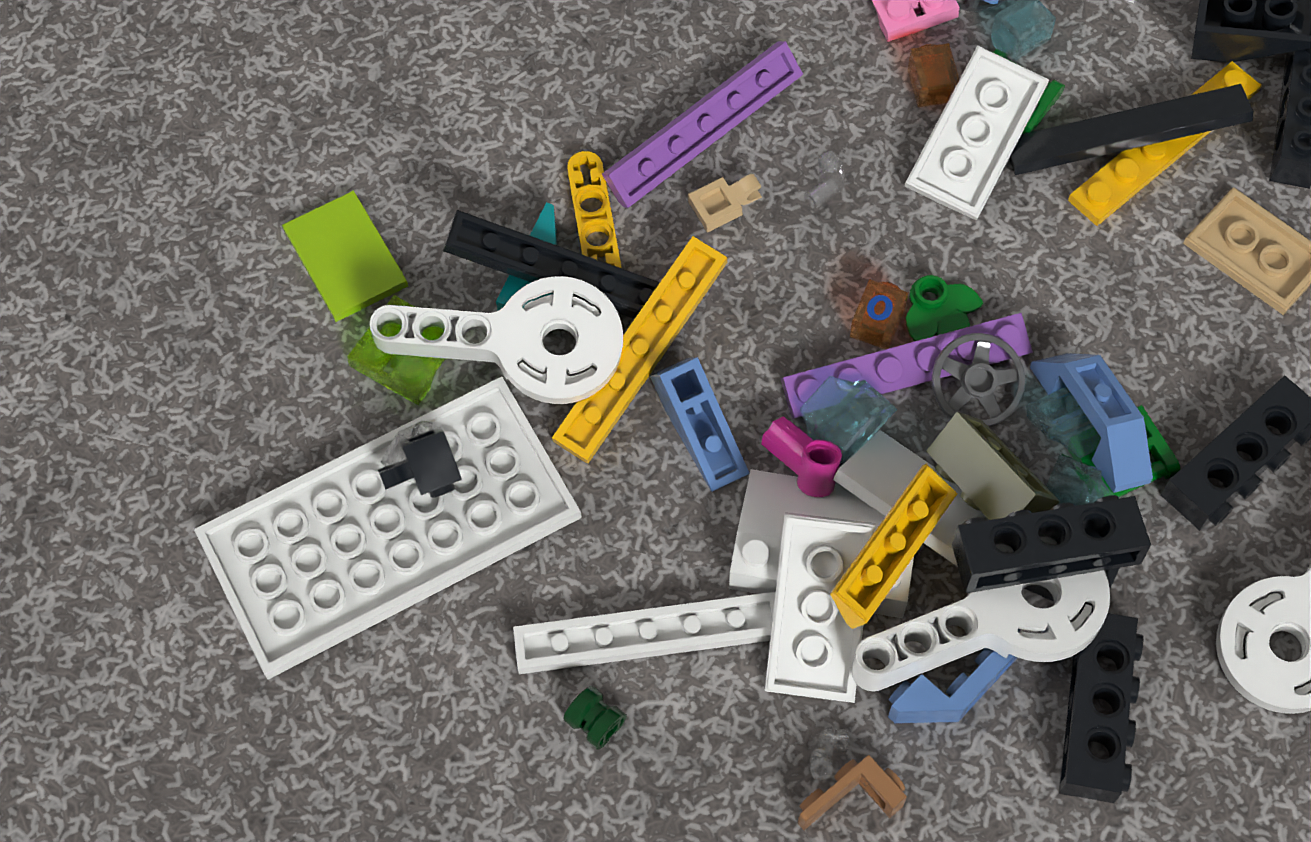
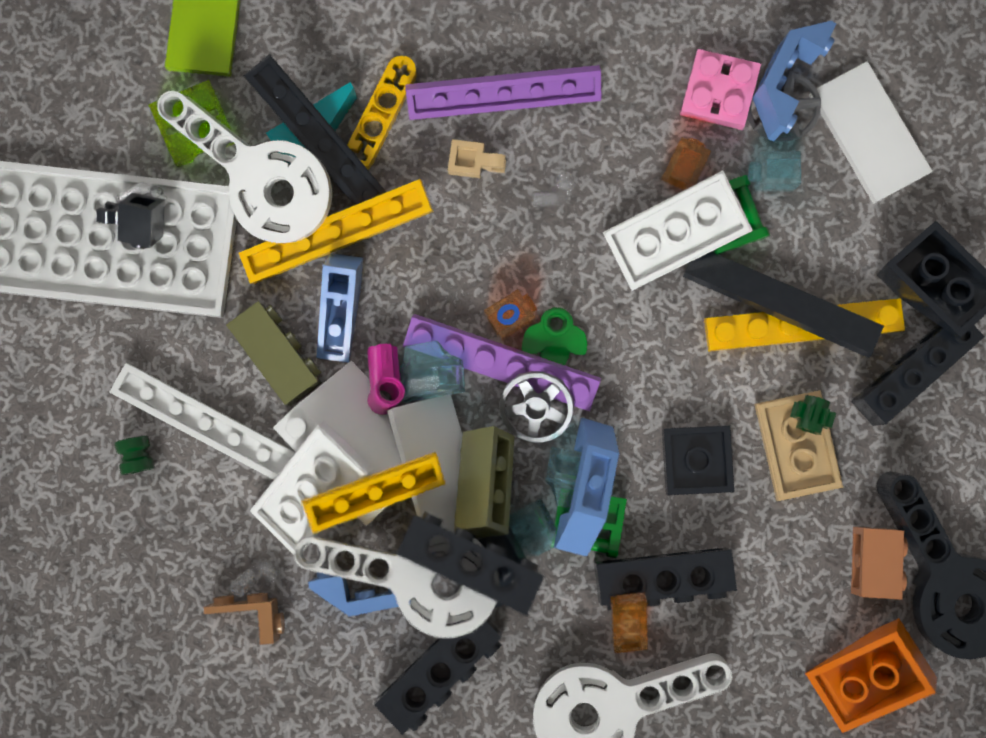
camera: 30 degrees right, 20 degrees up
none -> olive brick [226,301,322,407]
none -> clear orange tile [610,592,648,653]
none -> black plate [662,425,735,495]
none -> dark green gear [790,395,837,435]

